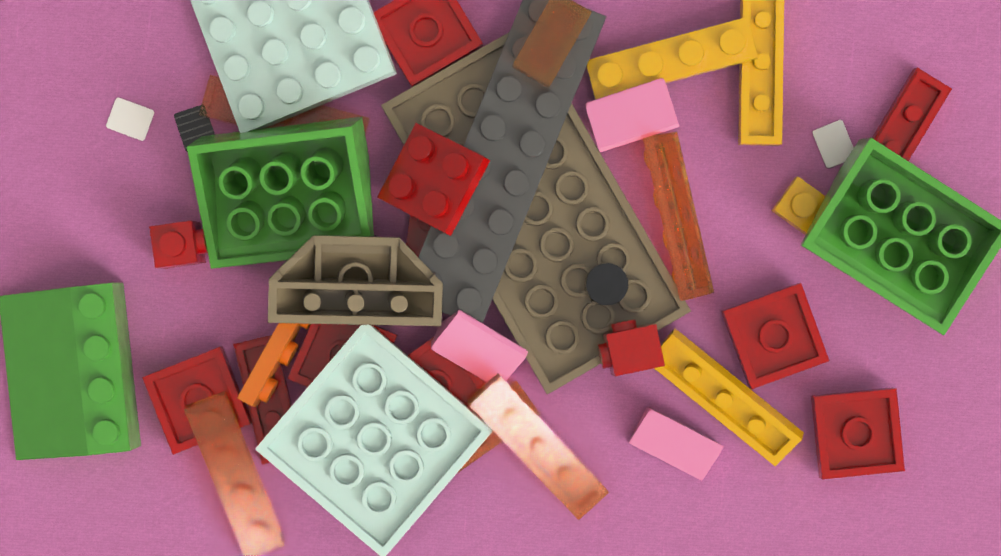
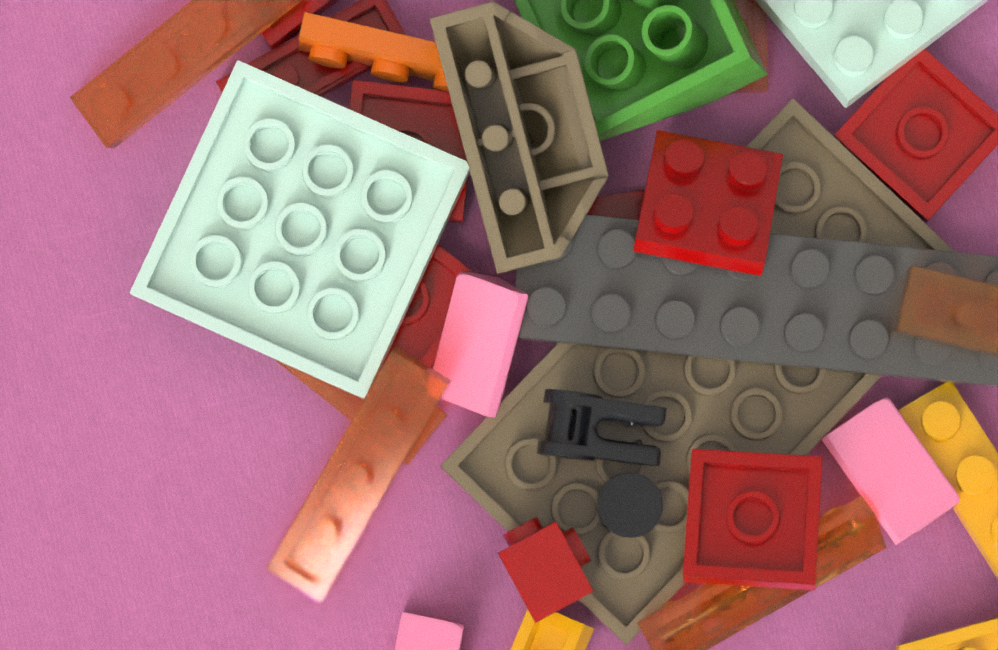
camera: 75 degrees right, 5 degrees down
none -> black piece [537,389,667,467]
none -> red plate [682,449,823,590]

